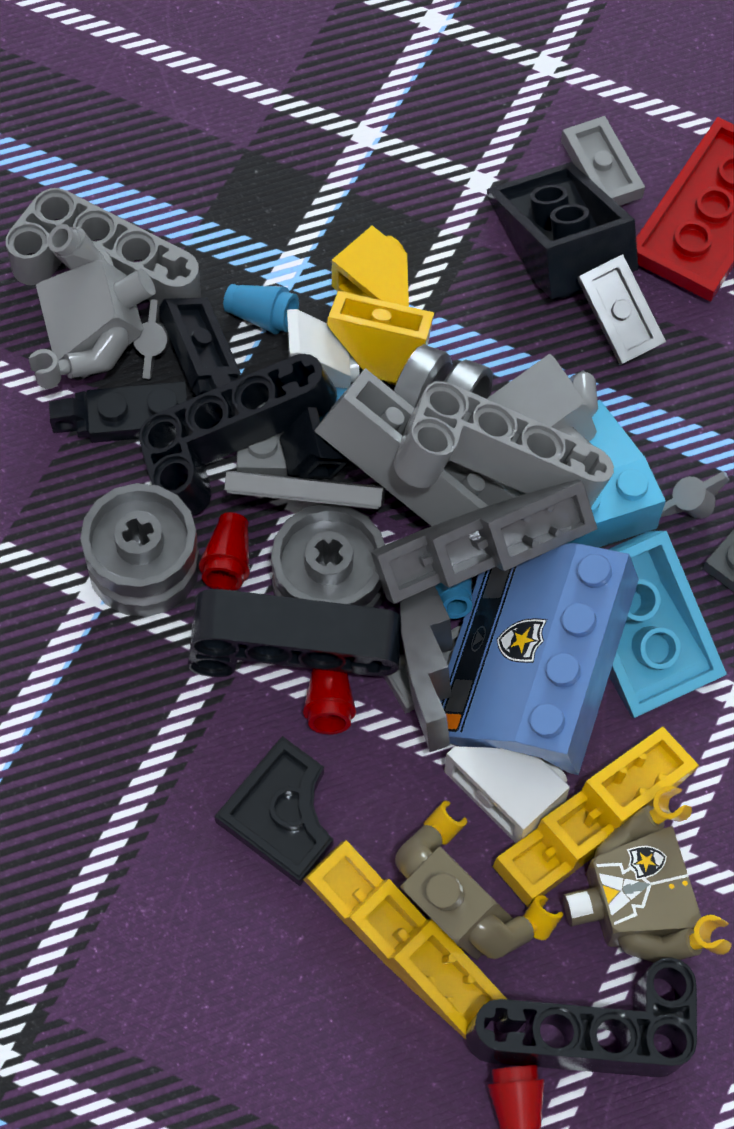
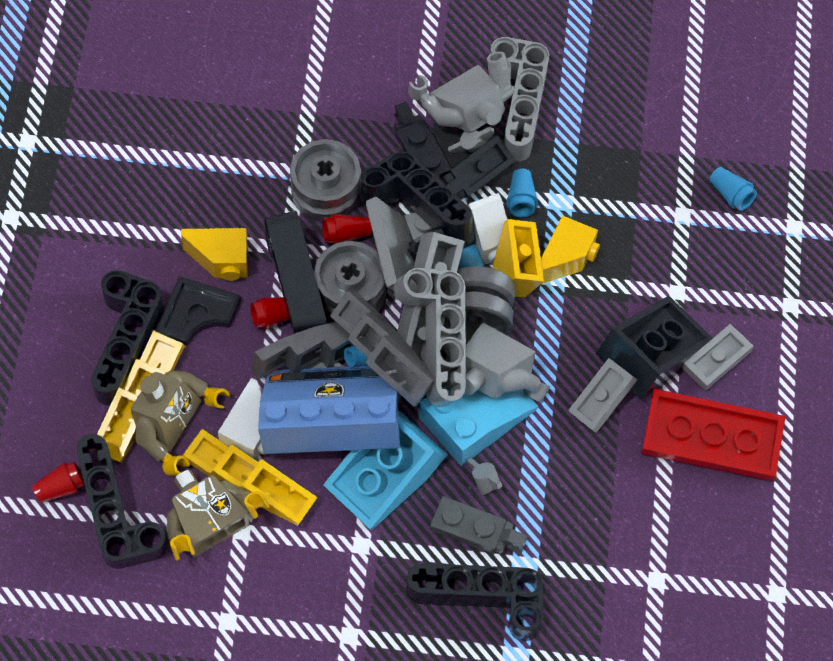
camera: 70 degrees right, 0 degrees up
none -> black beam [91,270,164,406]
none -> yellow slope [181,228,248,281]
none -> dark azure cone [710,167,757,211]

